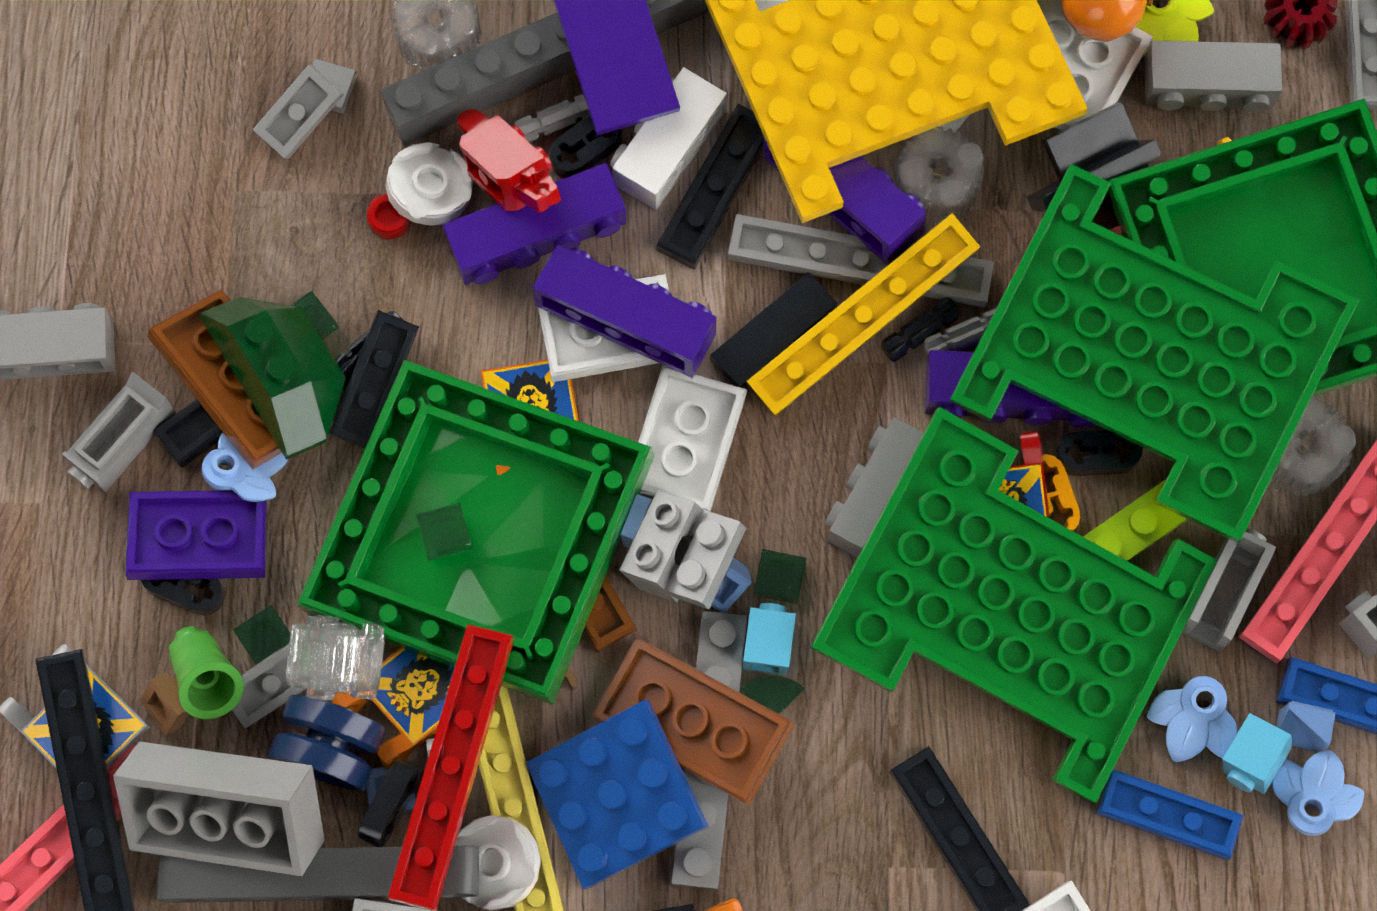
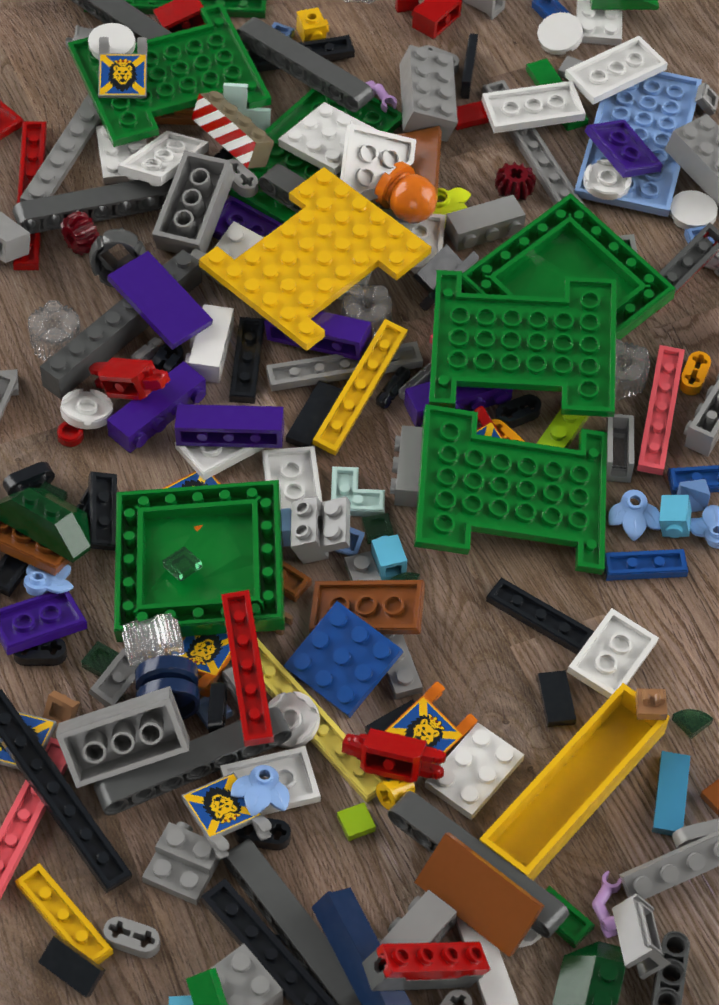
camera: 25 degrees left, 20 degrees down
bright green plant [169,626,244,719] -> none
none -> black beam [2,462,55,495]
none -> light aqua tile [331,466,385,517]

